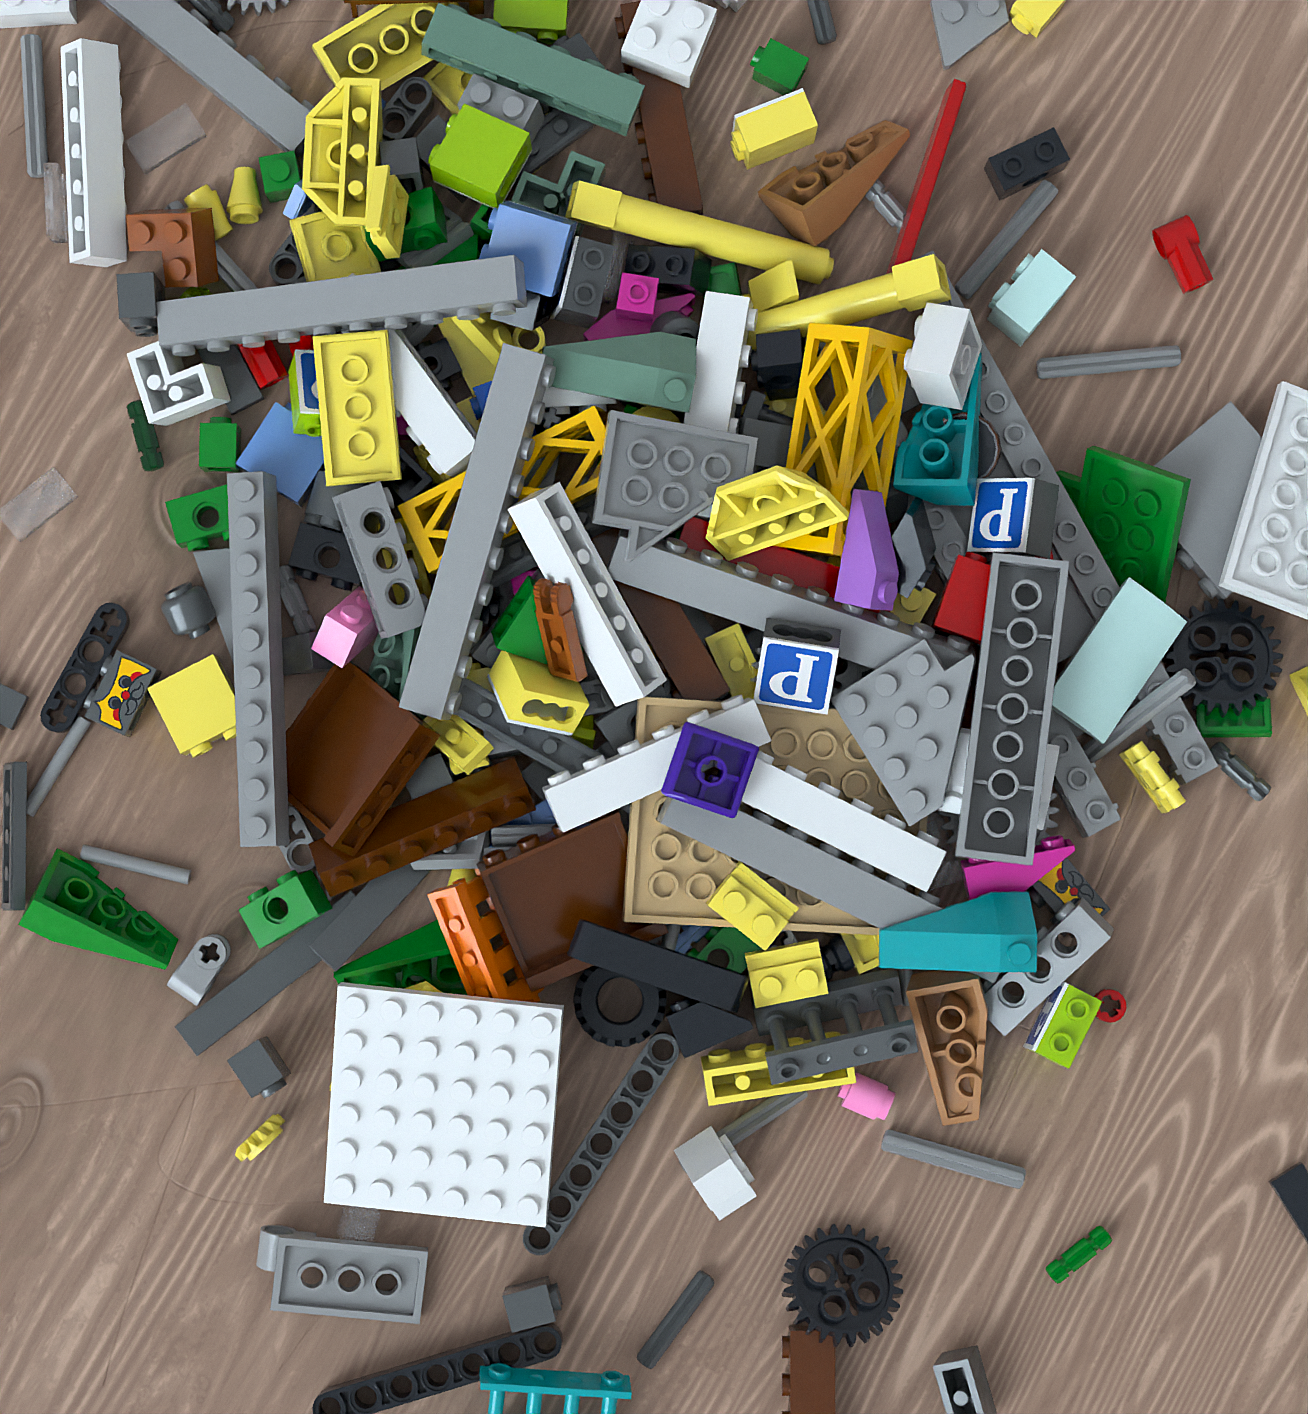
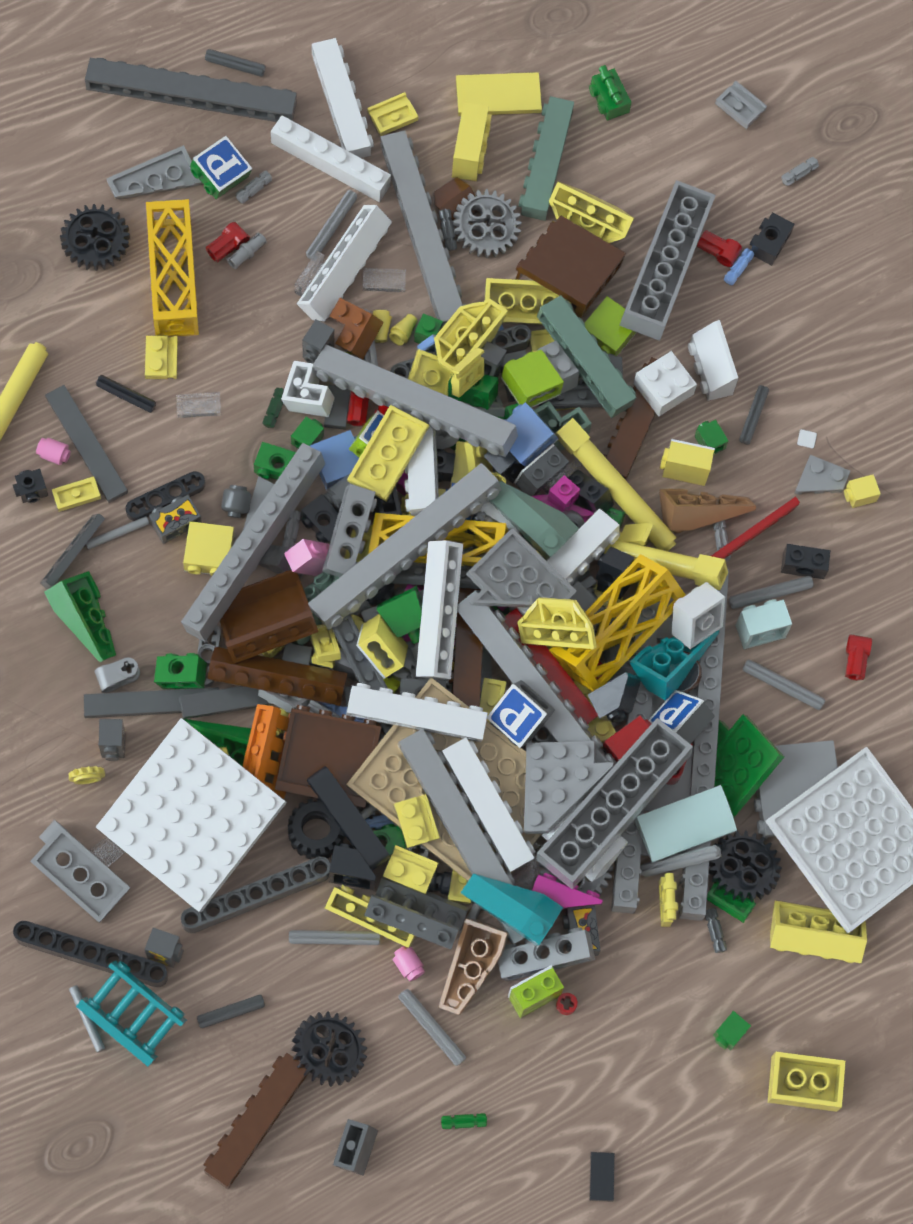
camera: 30 degrees right, 15 degrees down
light grey bar [80,845,192,884] -> none
dark orange hinge [533,578,588,682] -> none
dark purple brick [661,722,759,818] -> none
white brick [674,1126,757,1221] -> none
medium lavender slope [834,489,899,611] -> none

